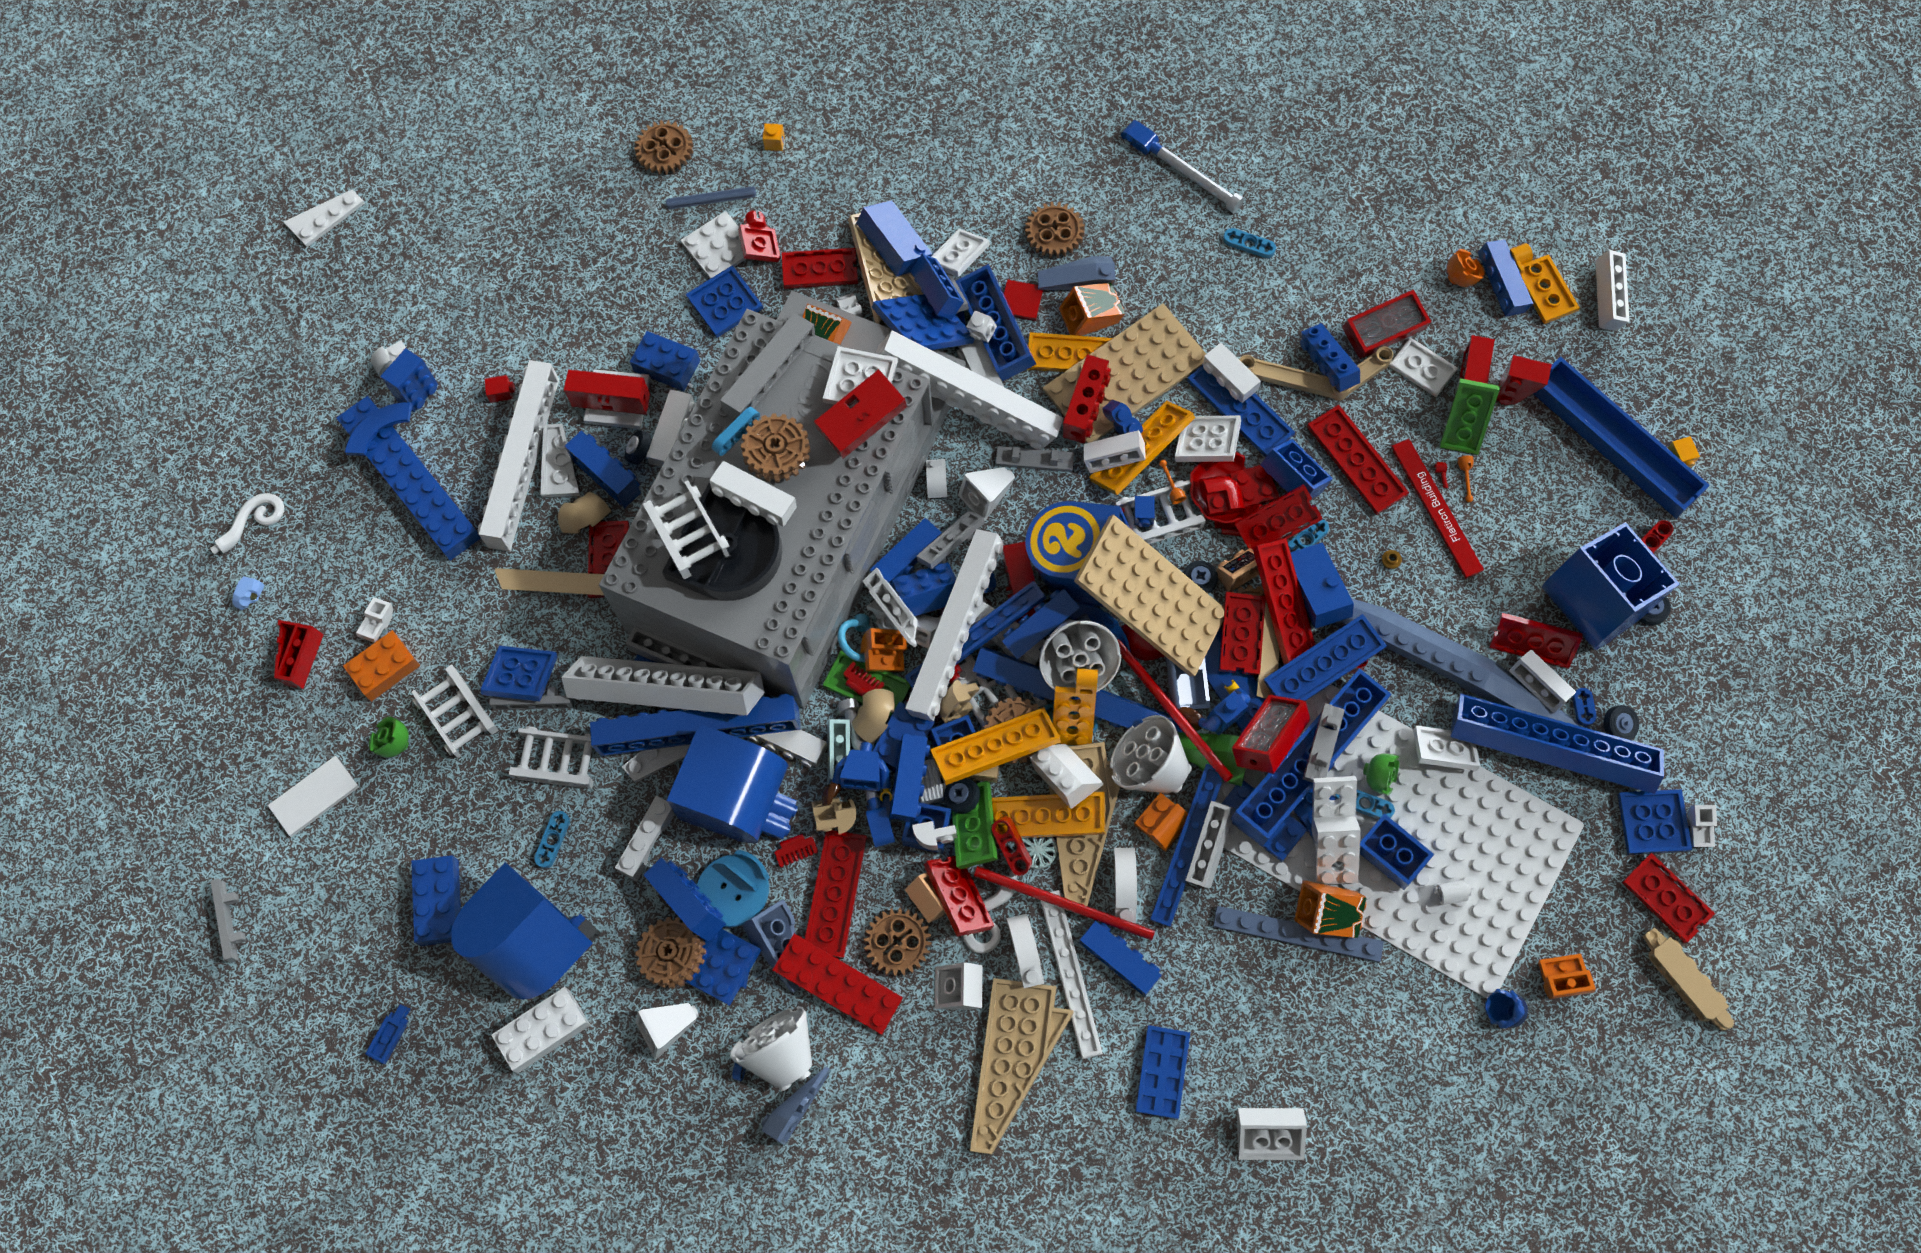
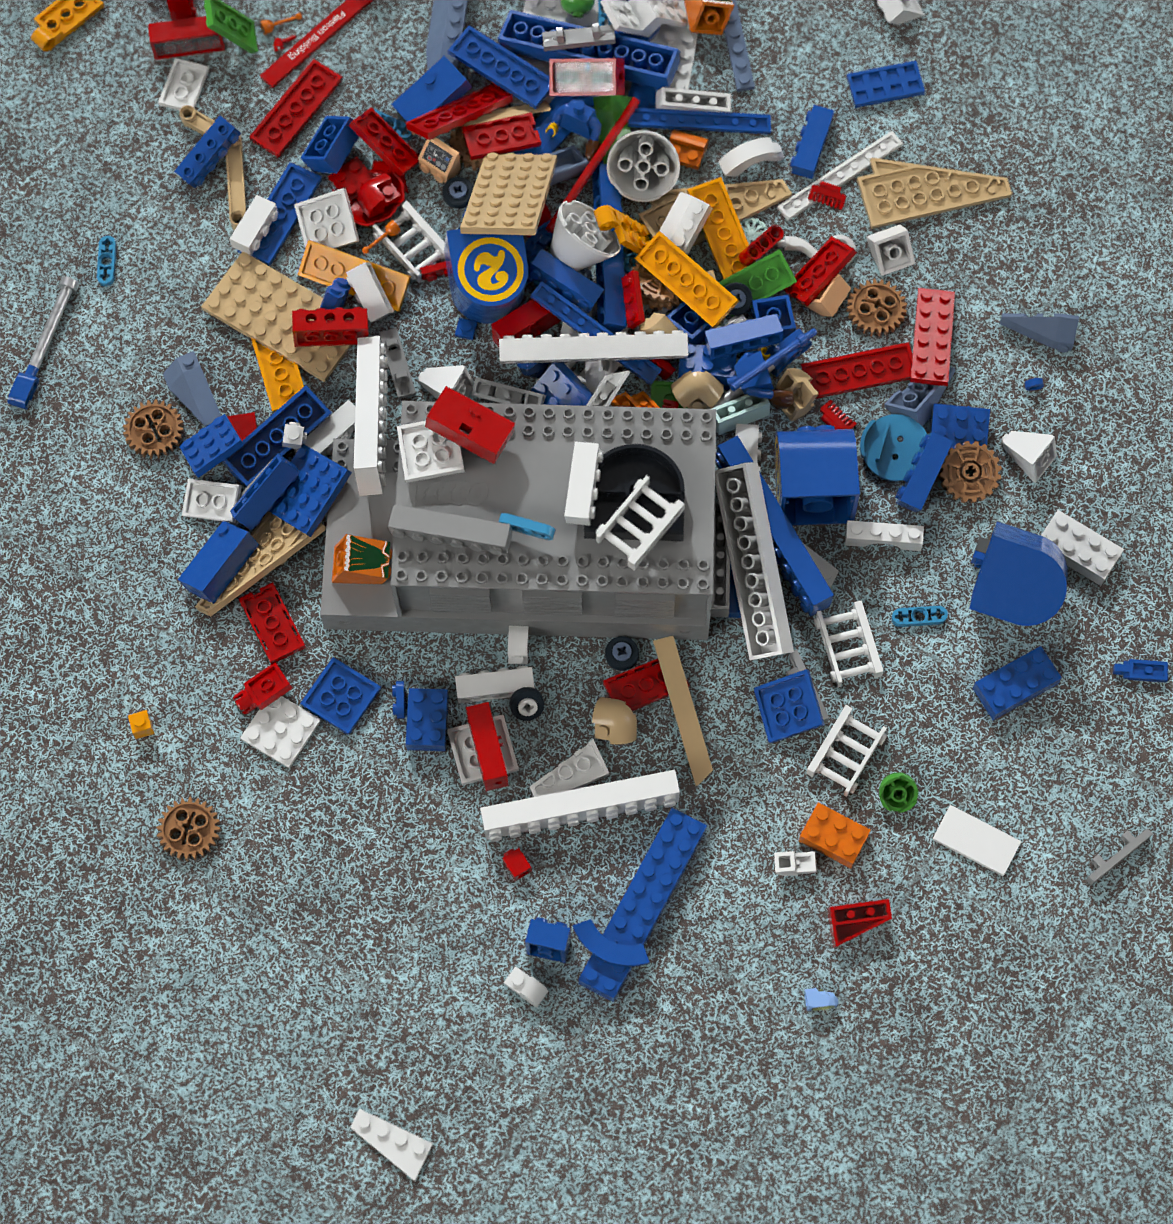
camera: 115 degrees left, 0 degrees up
white plant [210,493,284,554] -> none
blue brick [565,430,641,509] -> none
sand blue axle [666,186,756,209] -> none
white cone [730,1006,812,1091] -> none
medium nougat piece [741,413,810,483] -> none
white brick [836,293,862,317] -> none
white brick [912,821,957,850] -> none
red piece [974,866,1155,941] -> none
white arch [1006,914,1044,988] -> none
orange slope [1059,283,1125,336] -> none
blue brick [1134,496,1155,528] -> none
brick [1342,289,1431,359] -> none
pearl gold plate [1382,550,1402,569] -> none
orange cylinder [1447,249,1485,287] -> none
brick [1477,239,1533,316] -> none
none -> blue plate [179,414,244,478]
none -> blue plate [392,681,405,719]
none -> red plate [622,270,645,329]
none -> blue bar [730,328,817,391]
none -> red piece [808,181,846,210]

